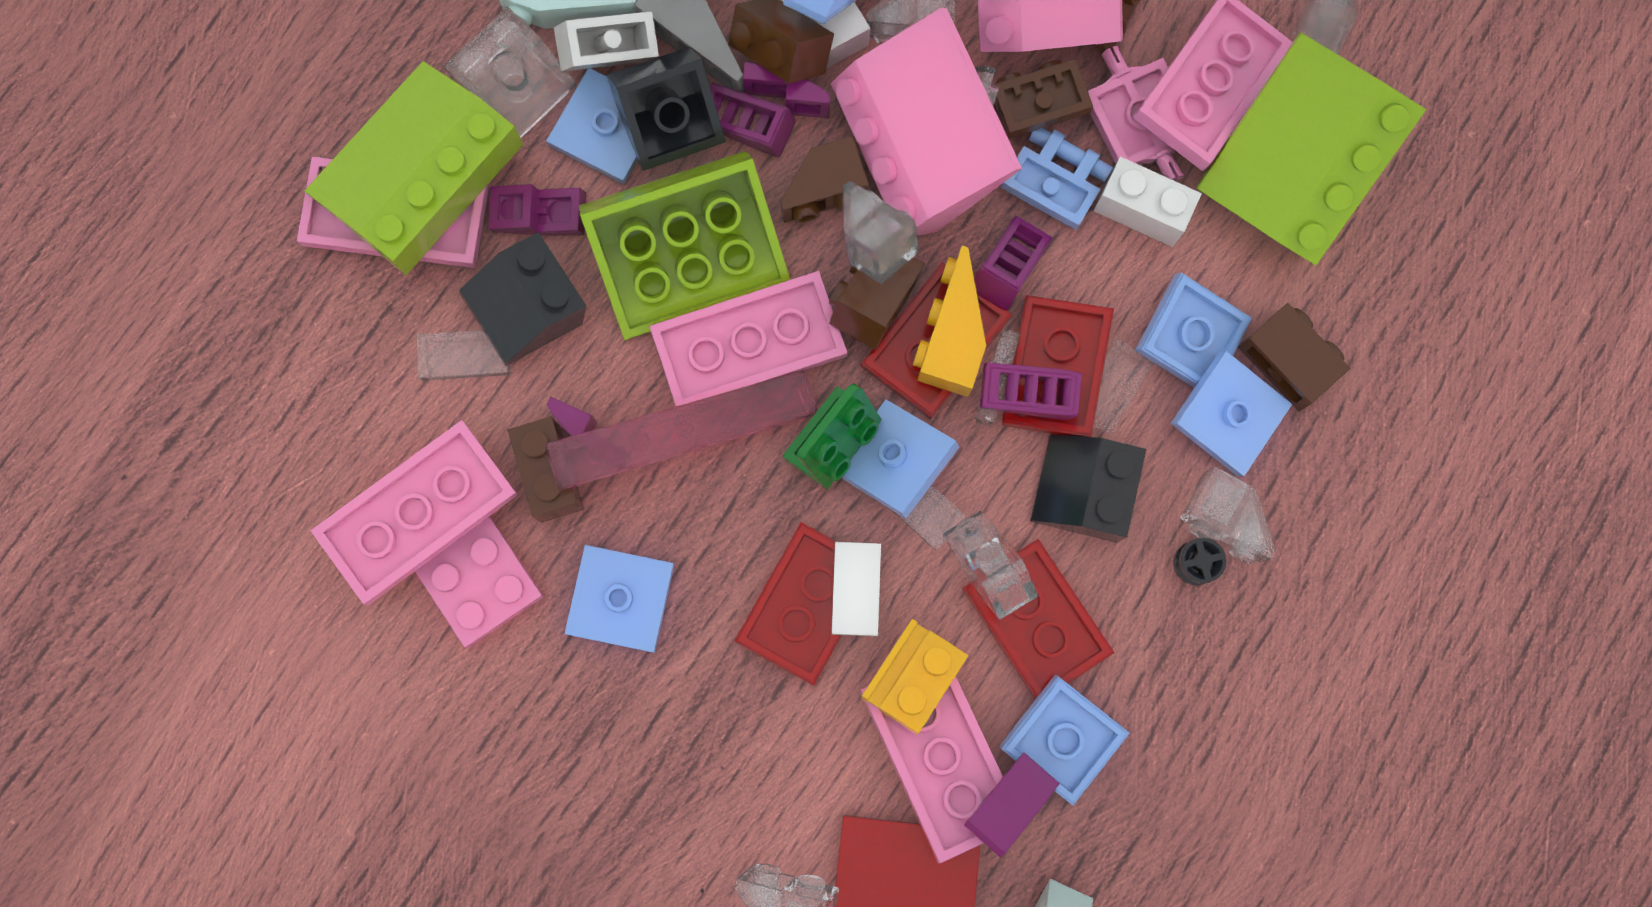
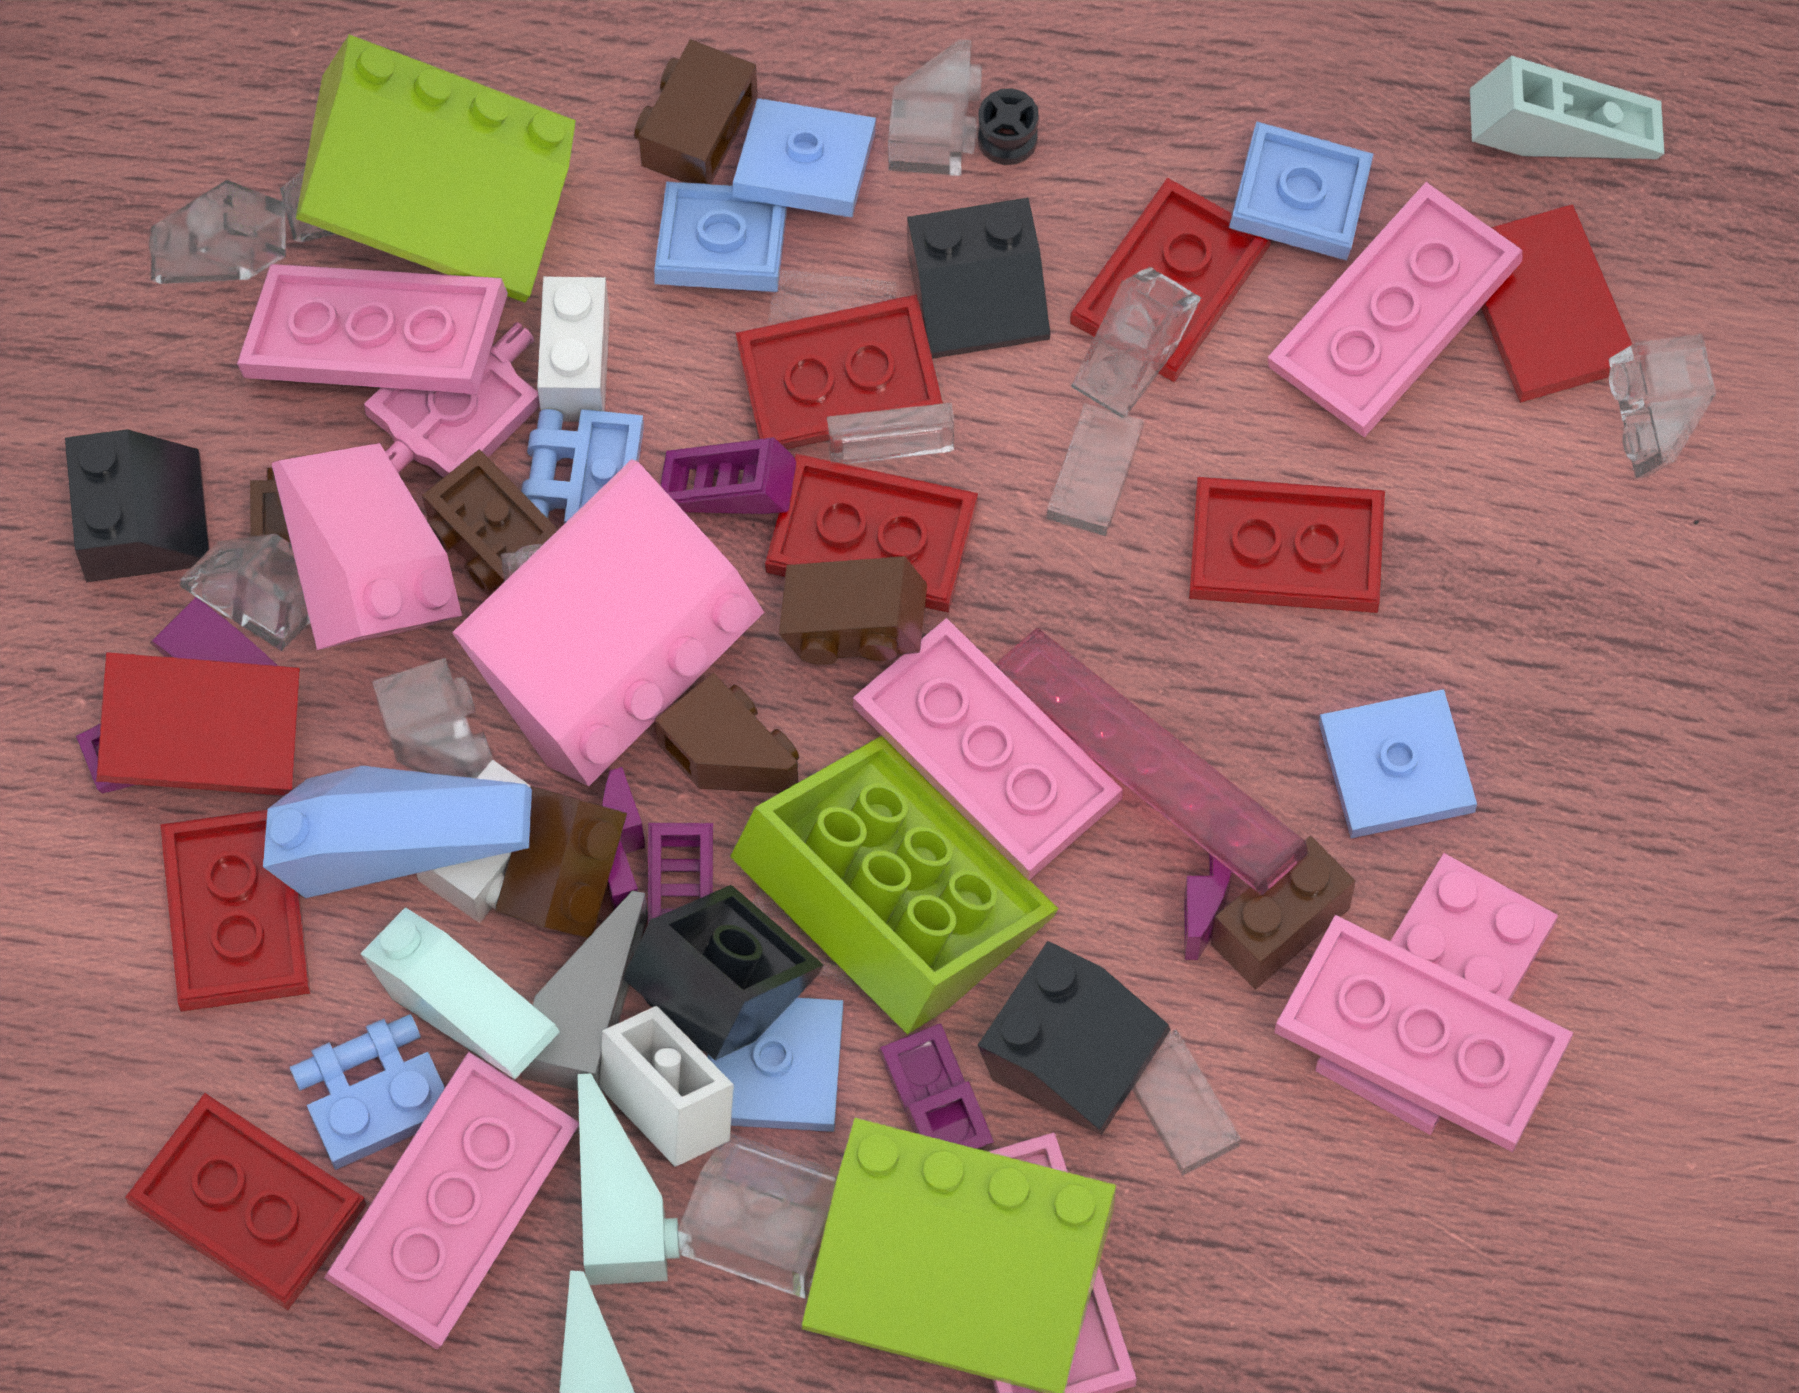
camera: 110 degrees left, 15 degrees down
green bracket [782,383,882,490] -> none
white tile [832,542,881,636] -> none
light blue plate [842,400,959,519] -> none
clear slope [843,181,919,284] -> none
yellow plate [861,619,969,736] -> none
yellow slope [913,246,986,397] -> none
magenta slope [964,752,1060,858] -> none
magenta slope [980,362,1082,420] -> none

